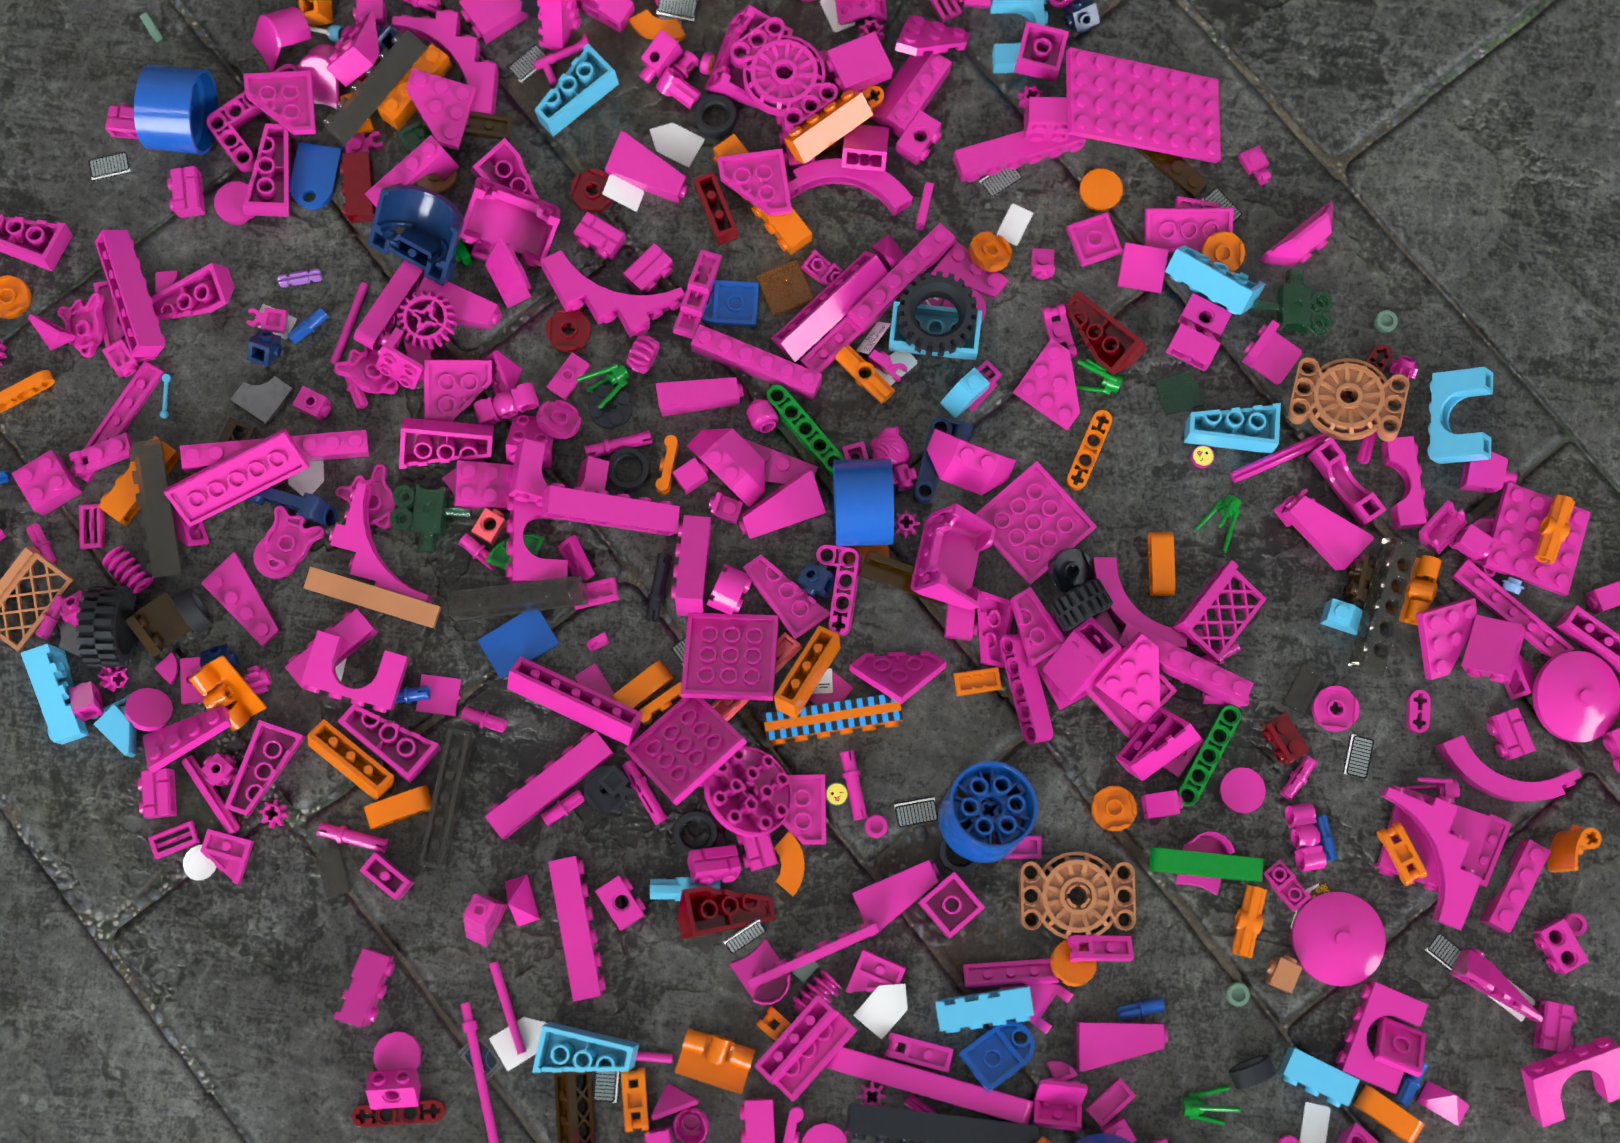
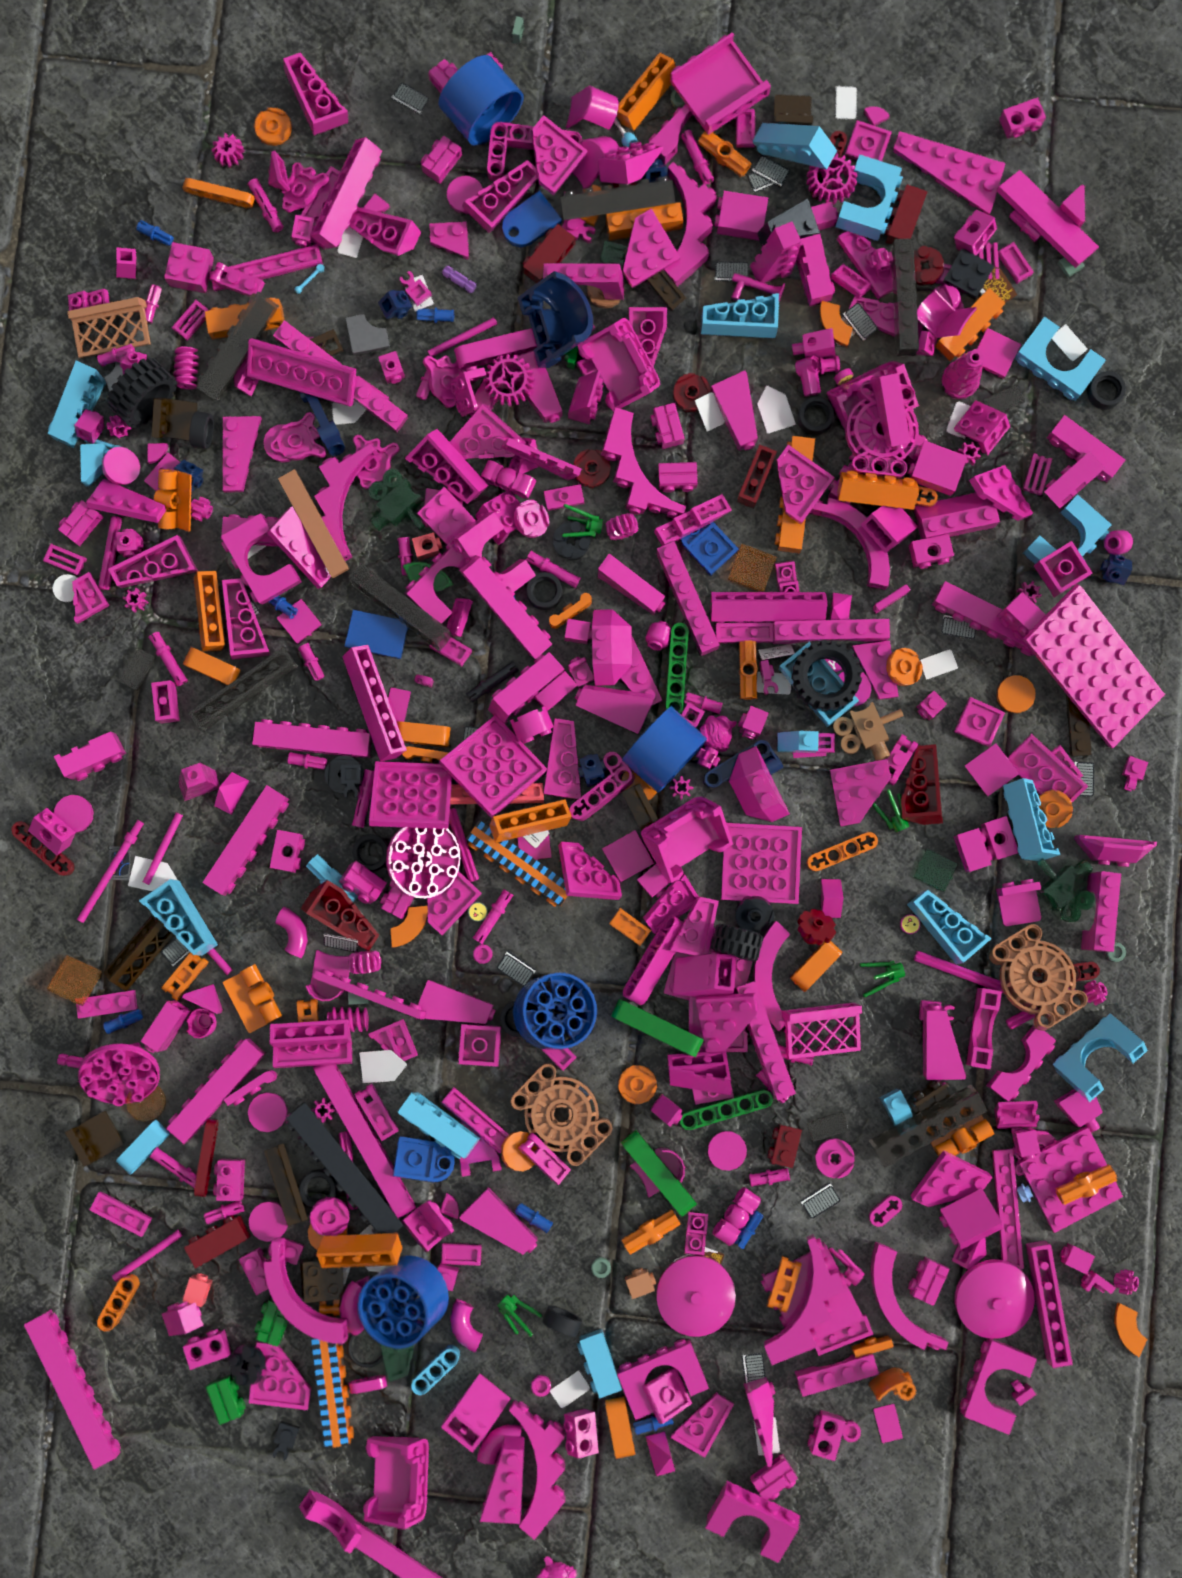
camera: 45 degrees right, 5 degrees up
none -> dark pink pin [247,178,284,232]
none -> wing [266,506,331,589]
none -> dark pink cylinder [275,907,308,958]
none -> white sticker [338,227,363,258]
none -> dark pink gear [348,951,381,974]
none -> dark pink wing [429,222,469,259]
none -> dark pink axle [449,808,479,882]
none -> dark pink wing [501,437,582,481]
none -> dark pink slope [534,671,578,711]
none -> dark pink tile [602,830,654,882]
none -> green beam [611,999,704,1057]
none -> dark pink wing [670,1393,734,1458]
none -> dark pink axle [684,692,723,714]
none -> dark pink brick [738,706,769,740]
none -> dark red plant [797,909,836,945]
none -> dark pink slope [821,879,843,918]
none -> medium nougat piece [833,702,904,761]
none -> orange plate [851,1335,893,1358]
none -> dark pink slope [871,373,910,450]
none -> dark pink sticker [873,1404,903,1443]
none -> dark pink arch [1081,871,1121,952]

